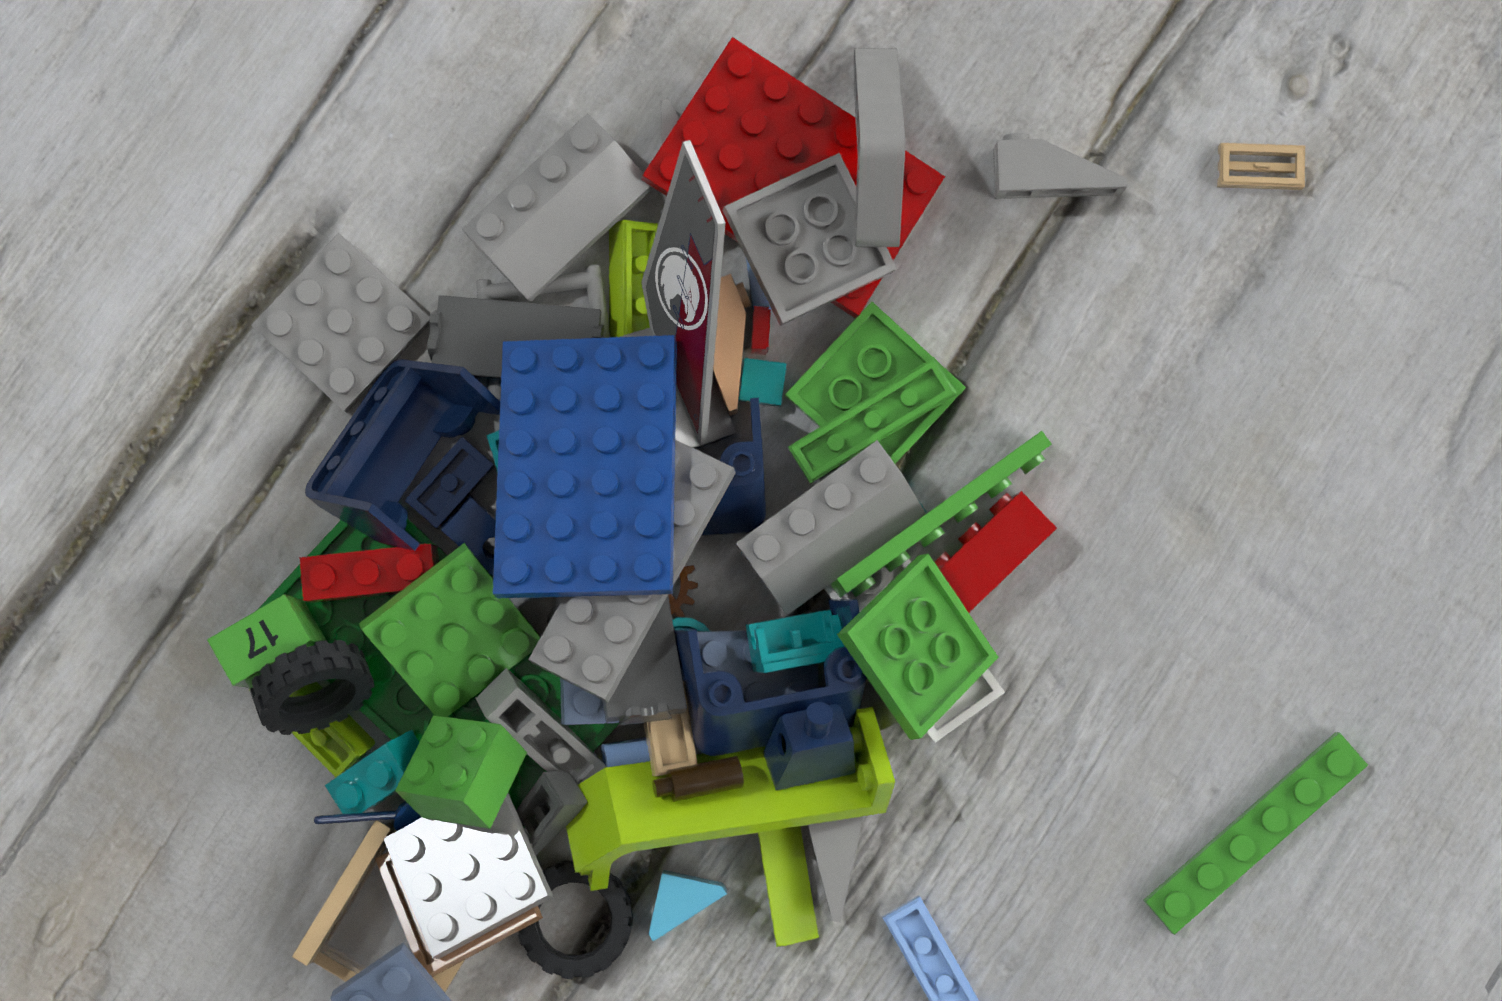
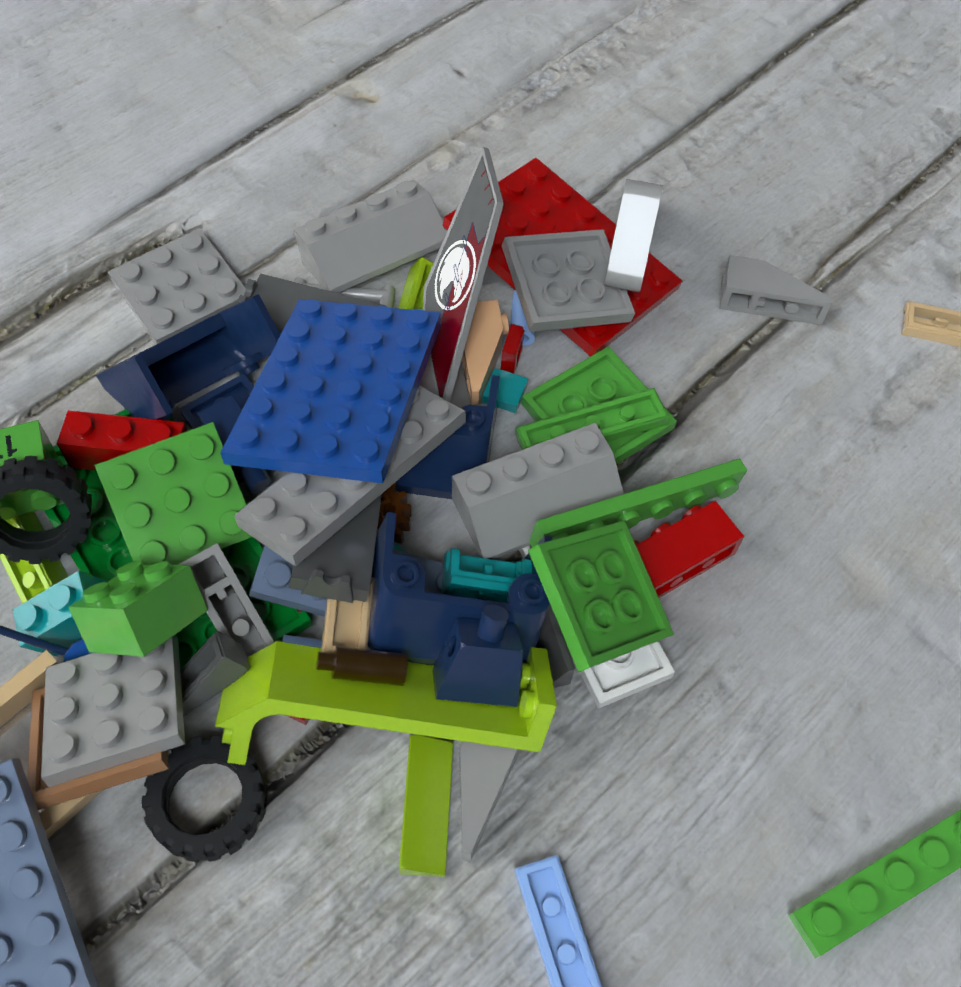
camera: 10 degrees right, 25 degrees down
medium azure slope [649,870,727,941] -> none

